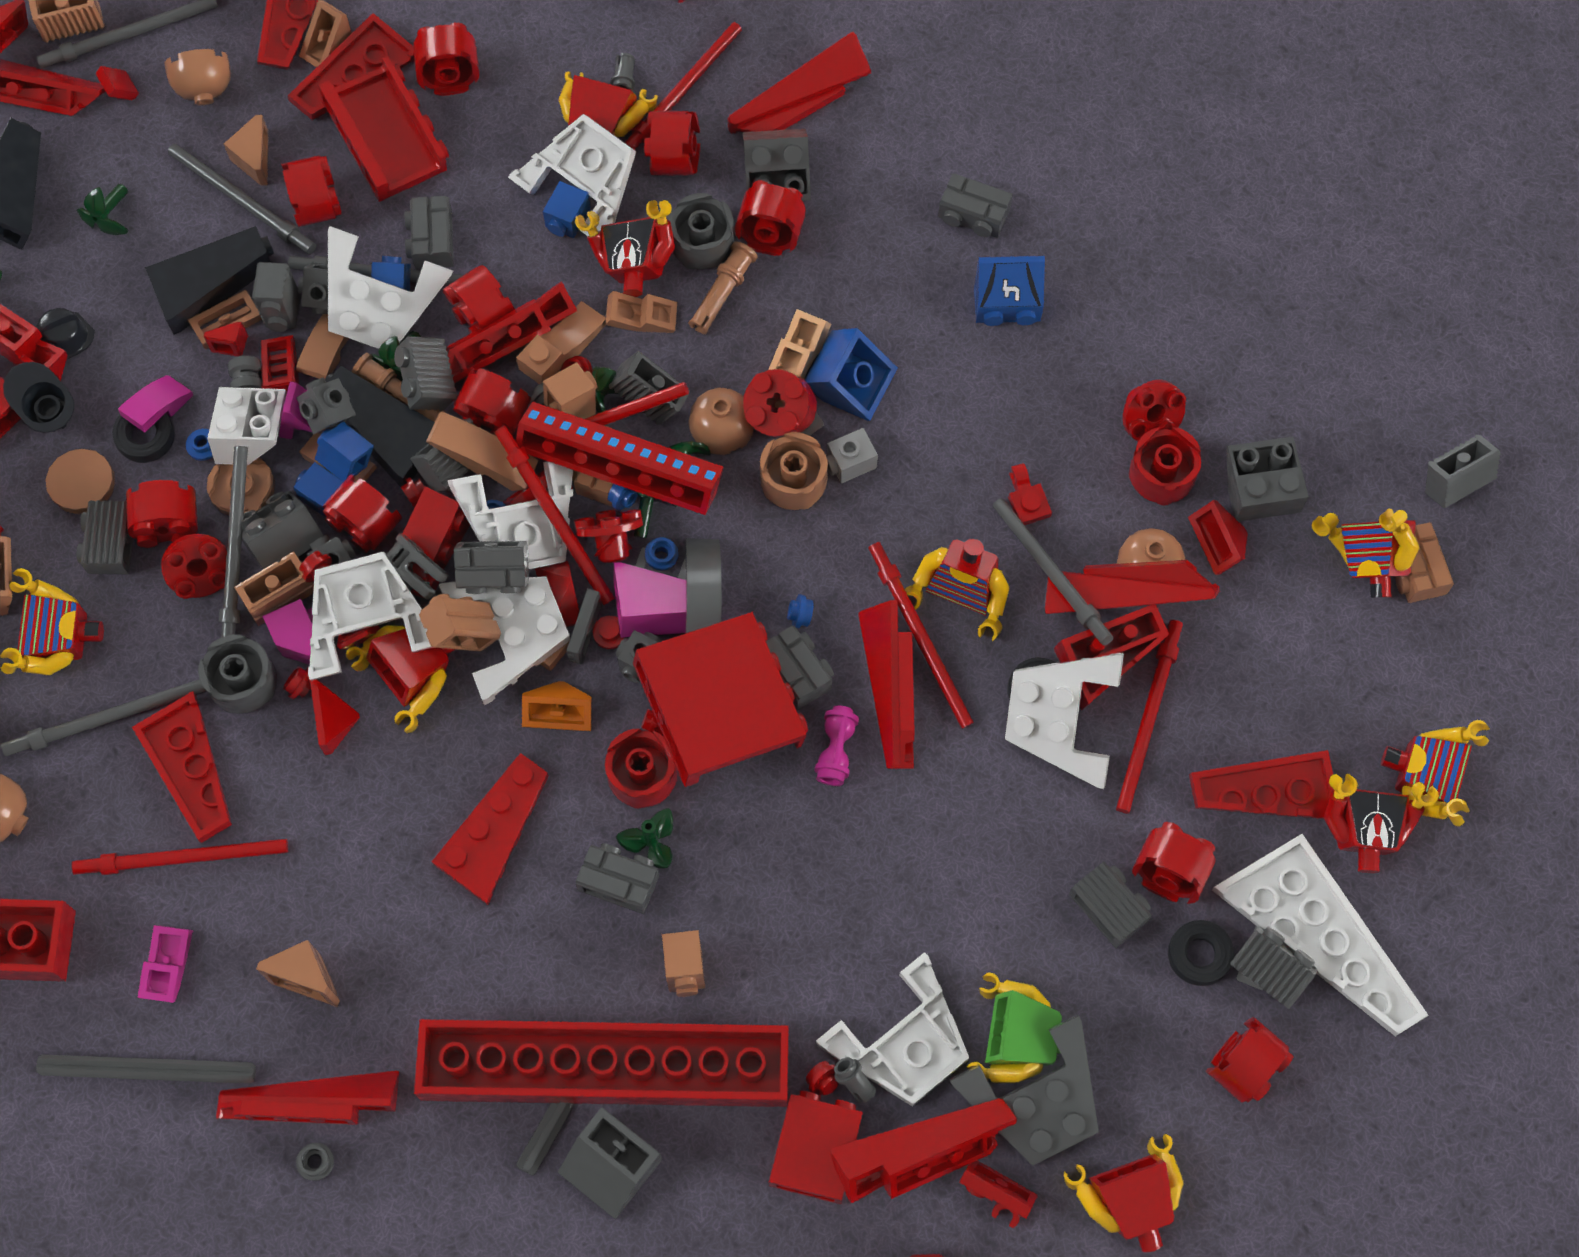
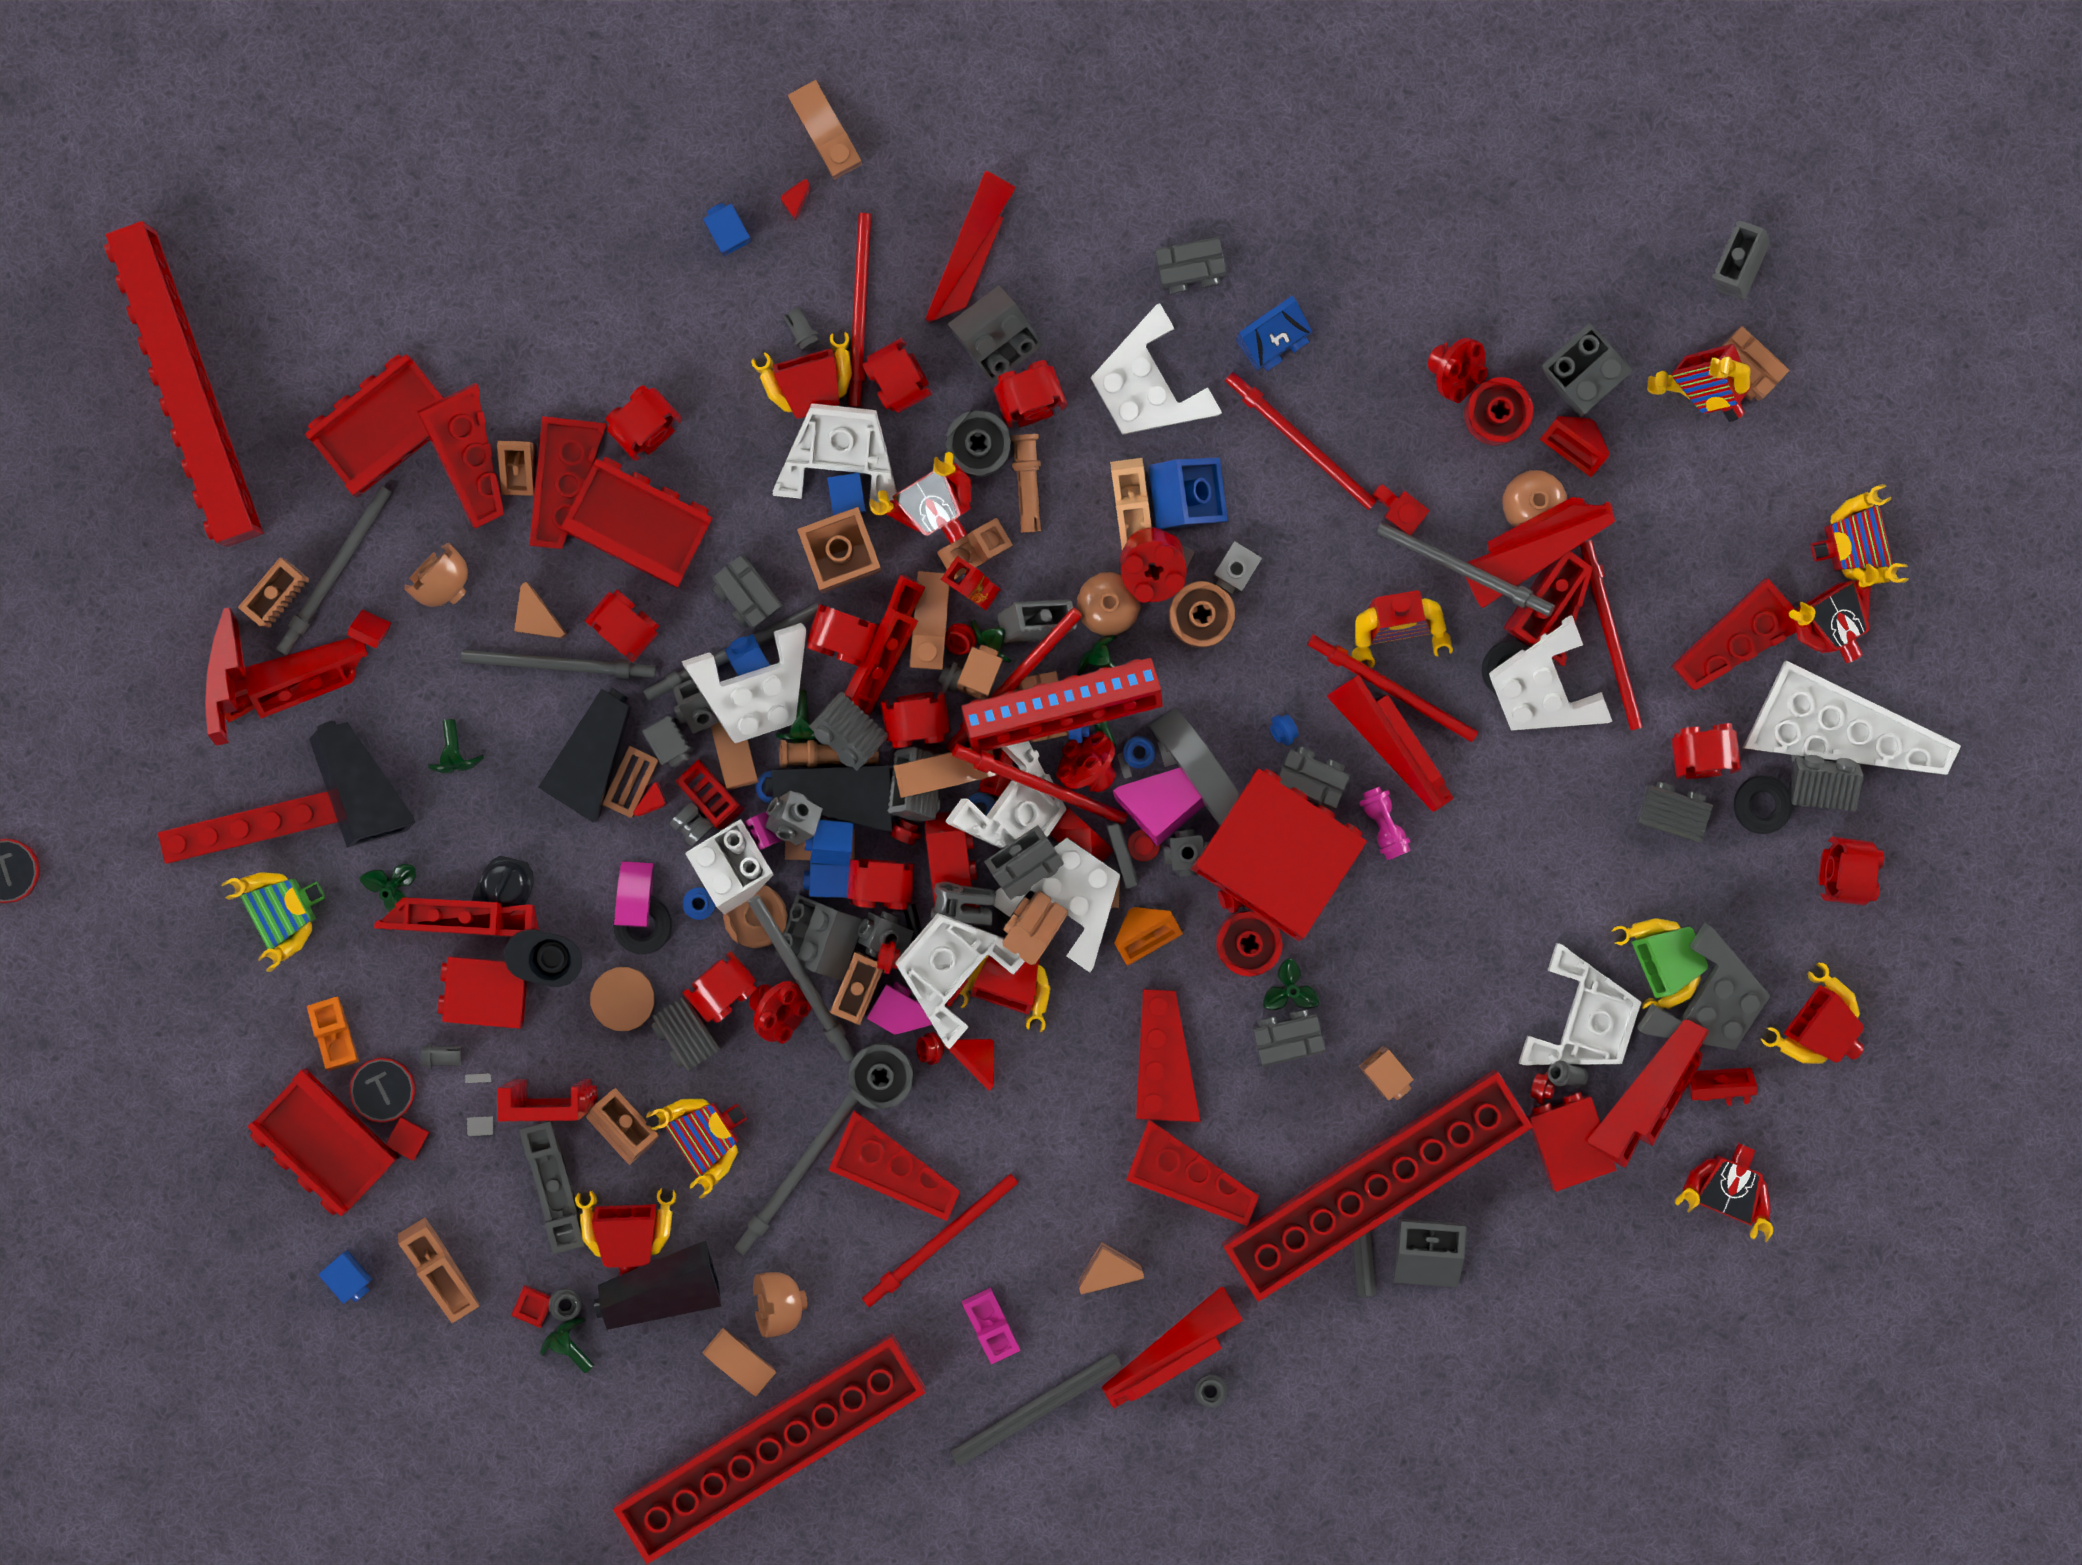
camera: 30 degrees left, 20 degrees up
none -> nougat slope [797,507,882,594]
none -> red leg [940,556,1001,611]
none -> white wing [1091,303,1222,435]
none -> red wing [1126,1119,1259,1226]
none -> red bar [1225,372,1377,510]

